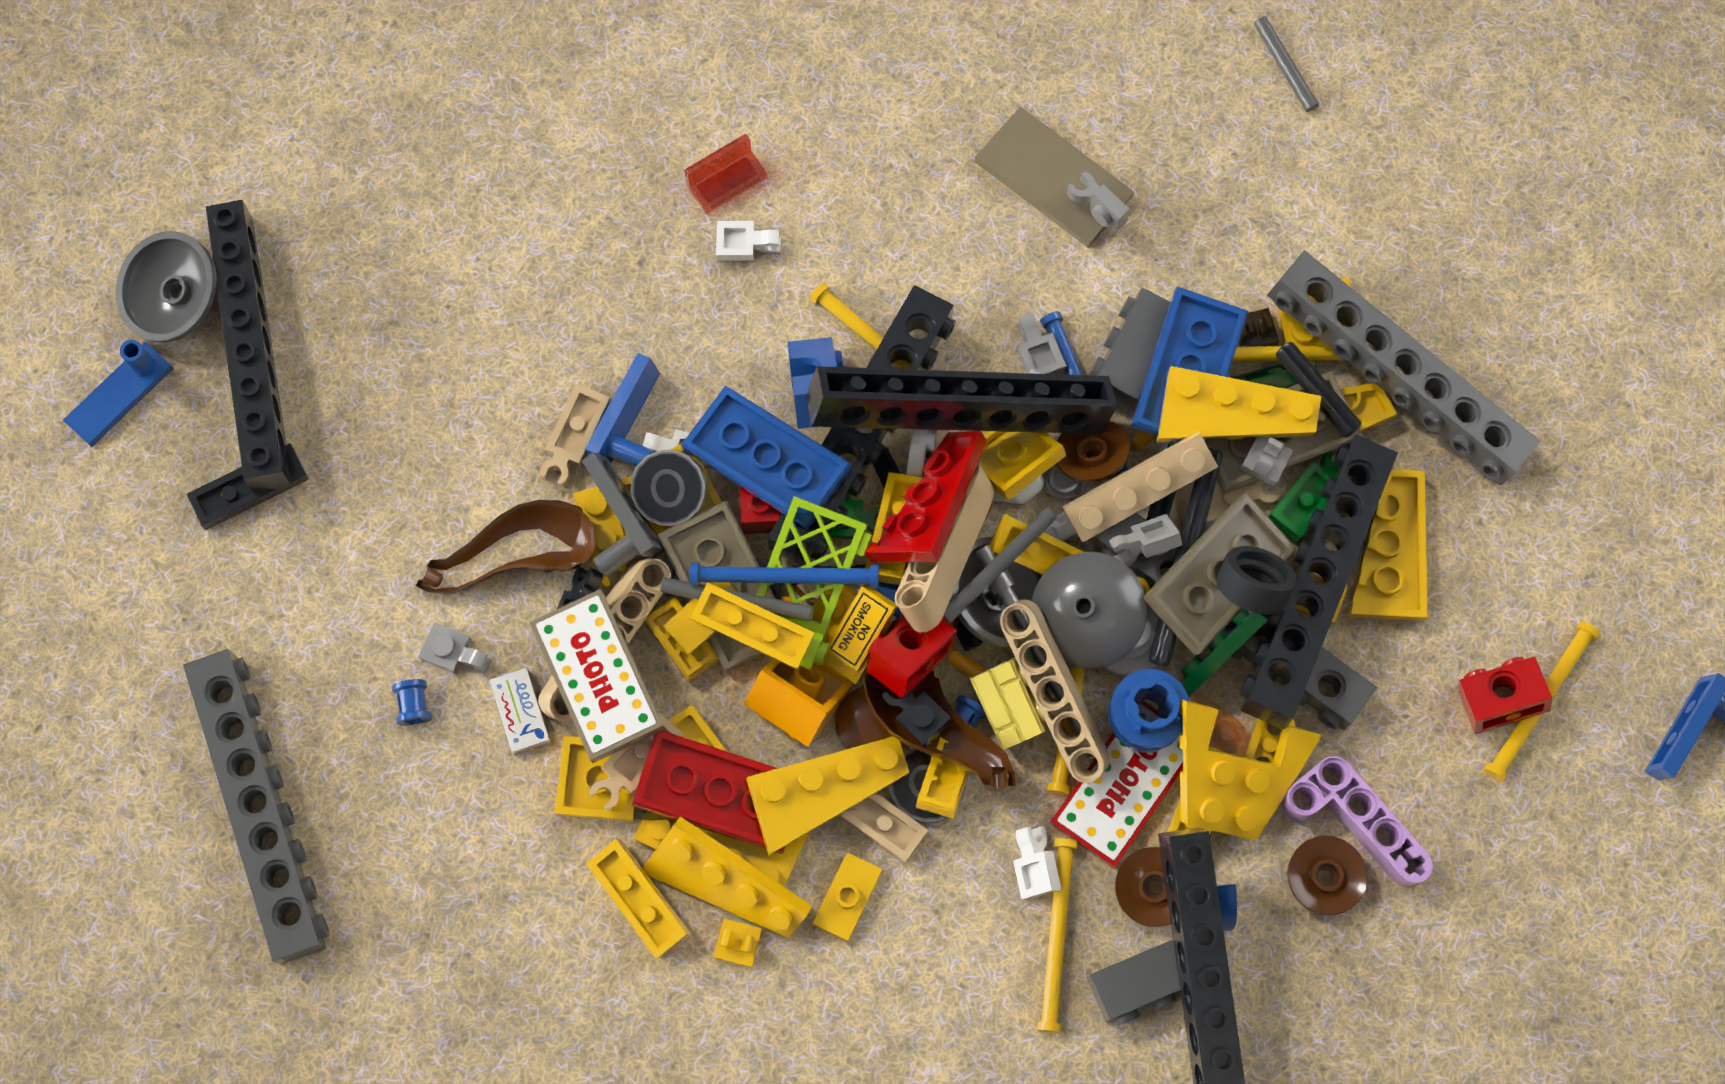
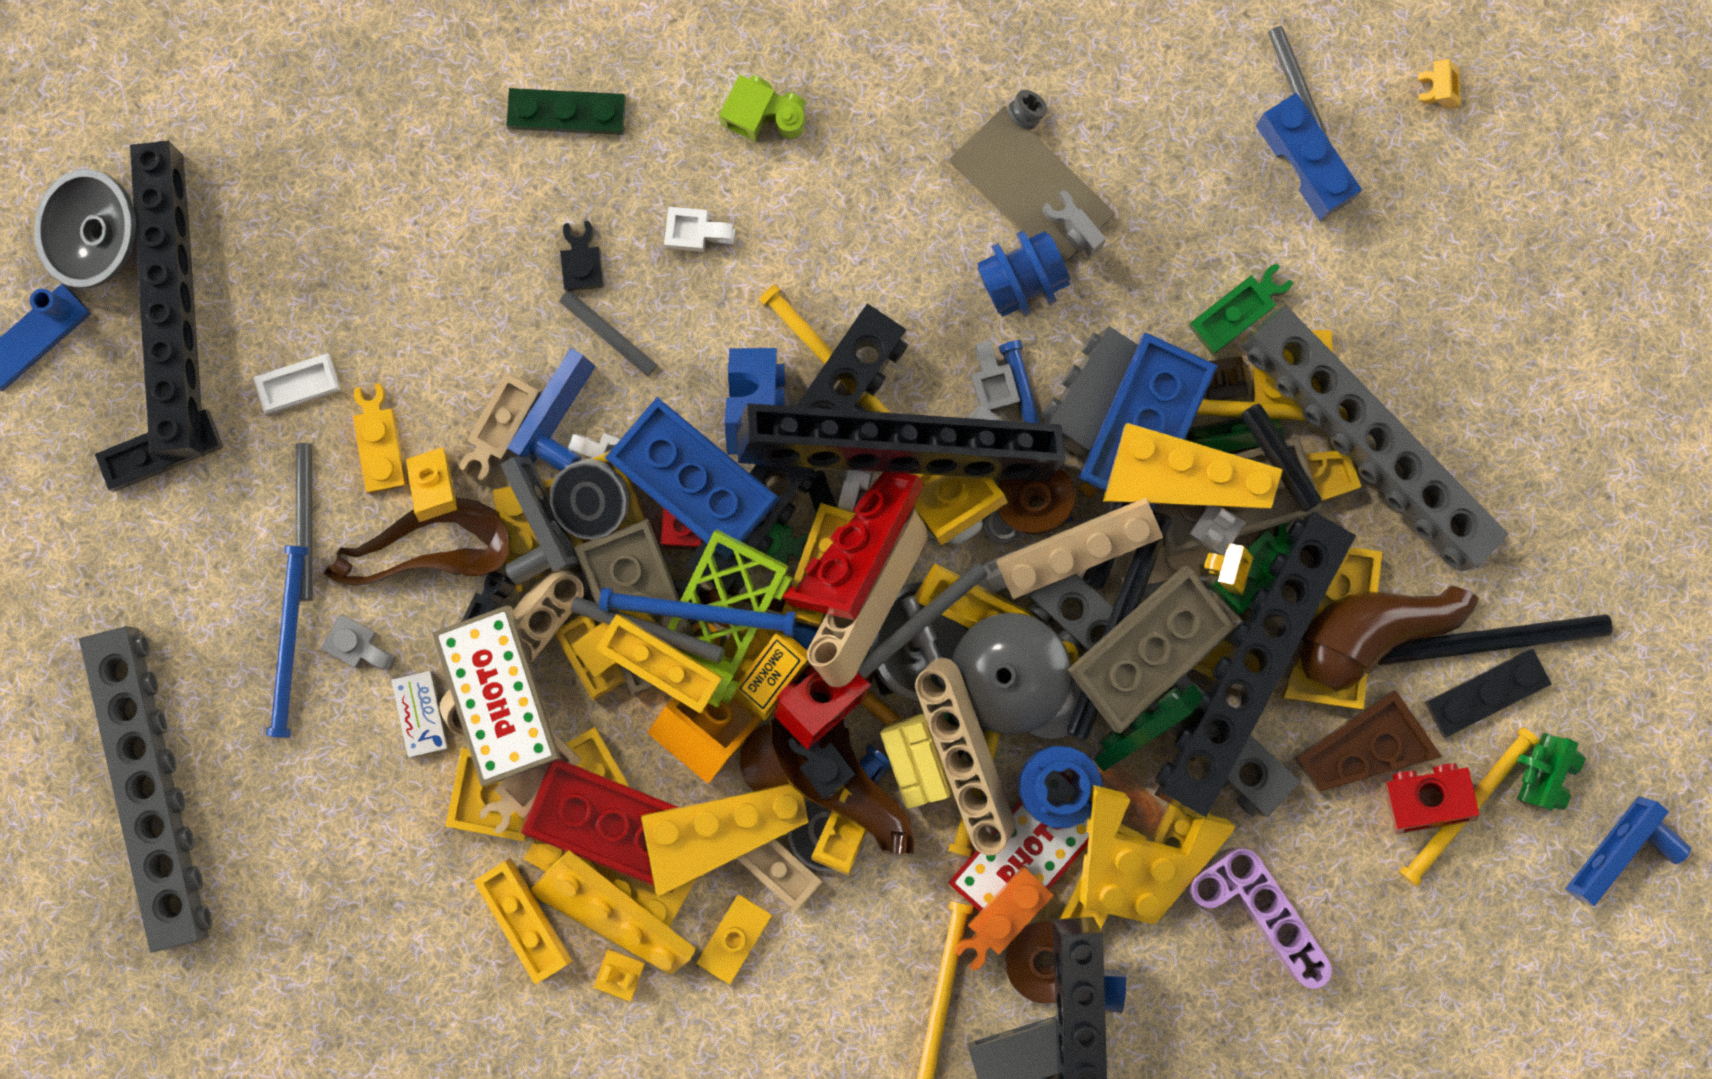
camera: 10 degrees right, 10 degrees up
blue bush [391,679,432,726] -> none
clear red panel [684,134,767,214] -> none
white plate [1013,826,1061,899] -> none
light grey plate [1109,514,1182,566] -> none
black tyre [1217,546,1297,615] -> none
reddish brown dish [1287,836,1367,916] -> none
none -> white tile [253,353,342,415]
none -> blue bar [266,545,309,738]
none -> dark grey bar [296,443,313,601]
none -> yellow plate [352,383,407,494]
none -> yellow plate [406,447,458,522]
none -> dark green plate [506,88,626,135]
none -> dark grey bar [559,290,658,377]
none -> black plate [560,221,604,291]
none -> lime brick [719,74,807,142]
none -> orange plate [954,866,1054,971]
none -> blue piece [977,231,1071,317]
none -> dark grey bush [1007,90,1047,129]
none -> green plate [1188,264,1293,356]
none -> yellow tile [1204,543,1253,595]
none -> blue arch [1256,92,1362,221]
none -> reddish brown wing [1295,690,1442,791]
none -> reddish brown animal [1300,586,1479,692]
none -> black axle [1378,614,1613,665]
none -> yellow tile [1418,59,1461,108]
none -> black plate [1425,648,1552,738]
none -> green hips [1516,733,1586,810]

